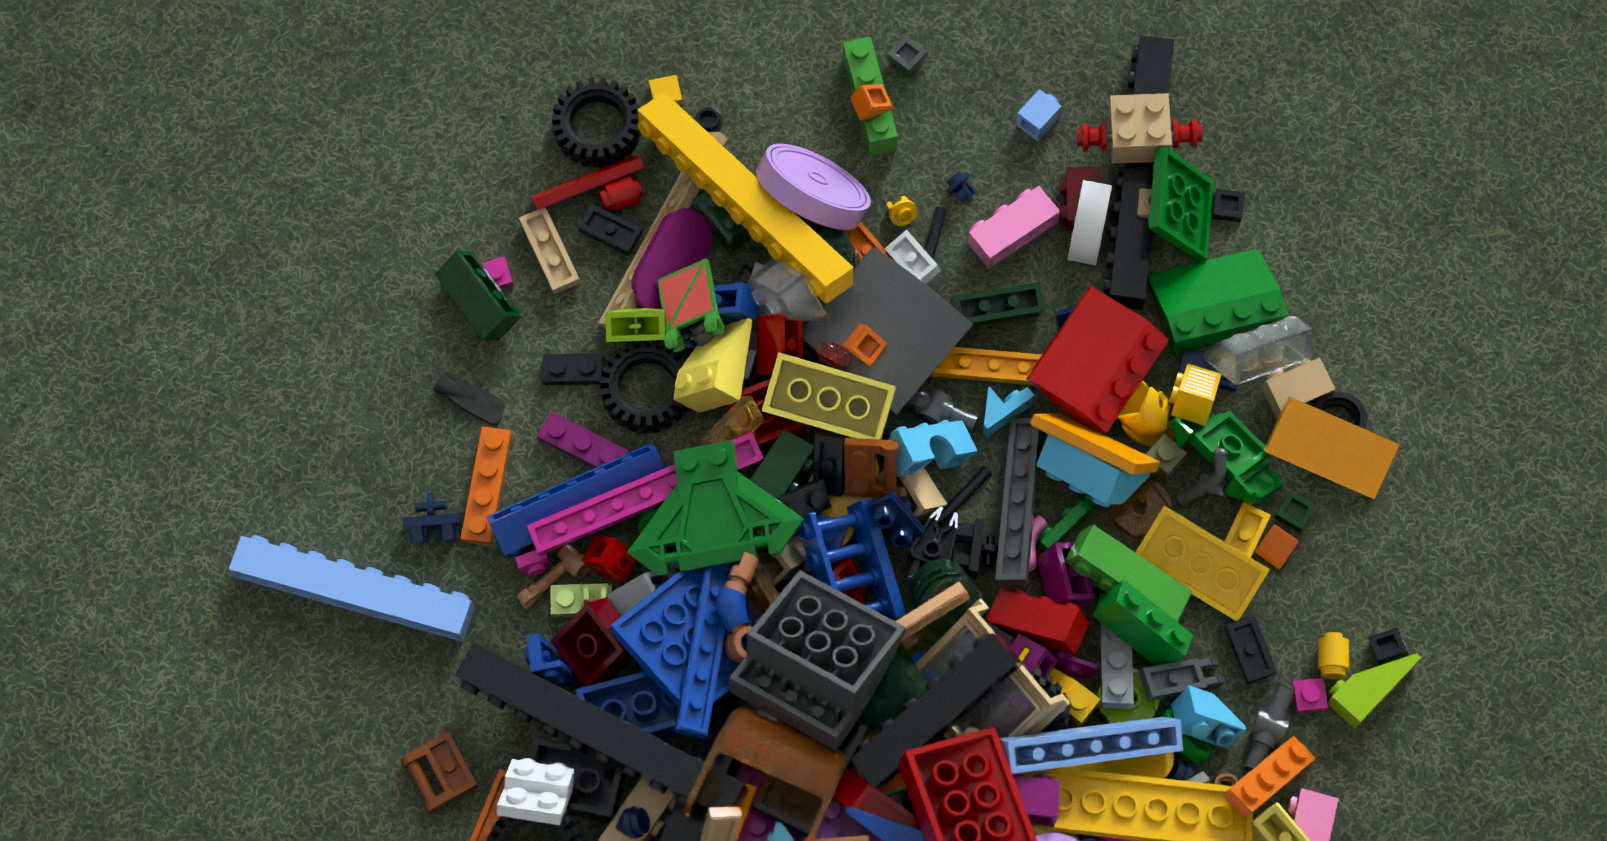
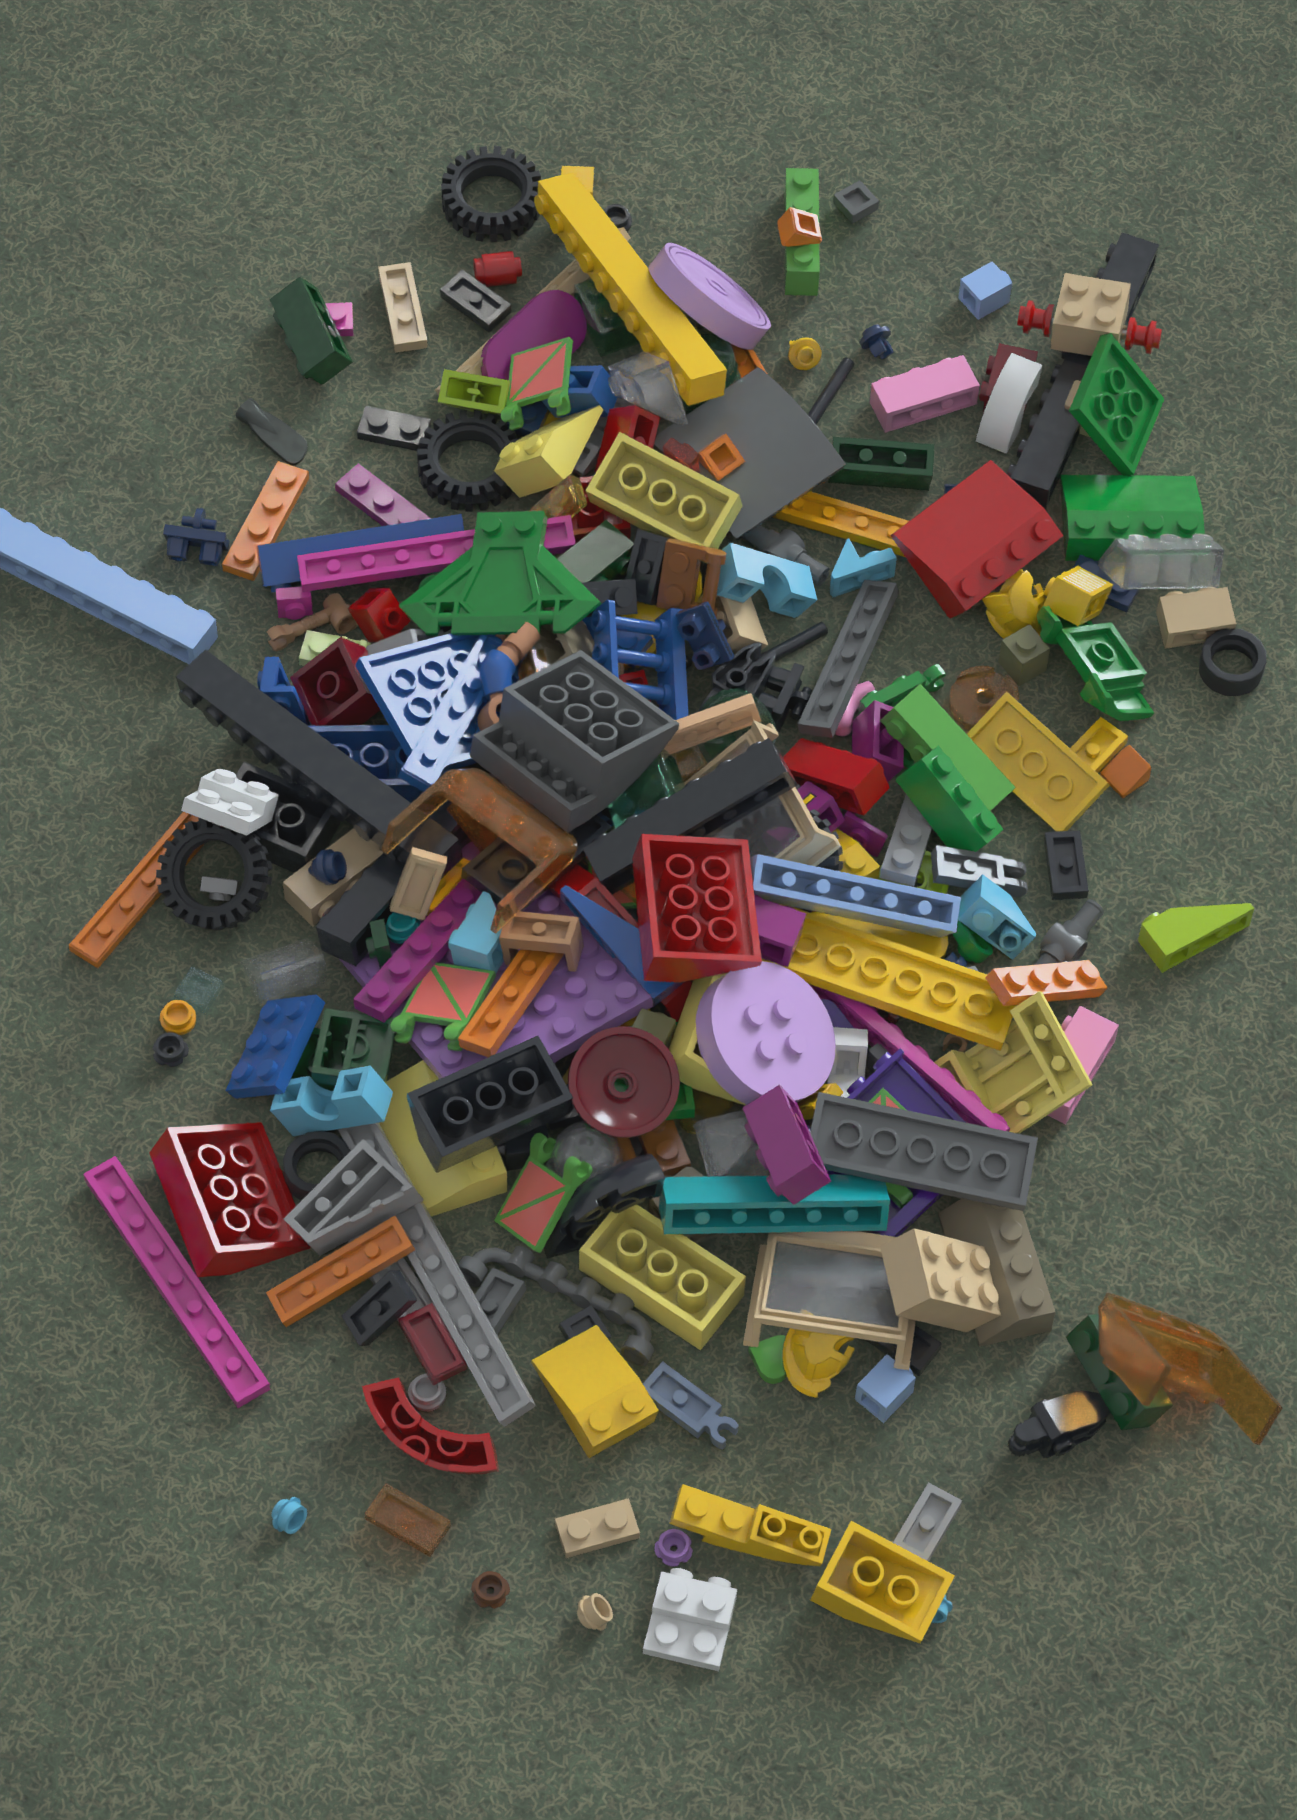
camera: 10 degrees right, 10 degrees down
dark orange plate [400,732,478,814] -> none
red tile [530,155,644,210] -> none
dark grey plate [689,319,715,346] -> none
white plate [885,230,942,284] -> none
light orange tile [1030,413,1160,475] -> none
medium azure slope [1036,434,1150,507] -> none
dark grey piece [1177,448,1228,508] -> none
black tile [1212,188,1245,223] -> none
light orange tile [1263,396,1400,500] -> none
dark green plate [1274,490,1317,533] -> none
dark pink plate [1291,678,1329,714] -> none
yellow brick [1318,632,1349,680] -> none
black plate [1368,628,1409,666] -> none

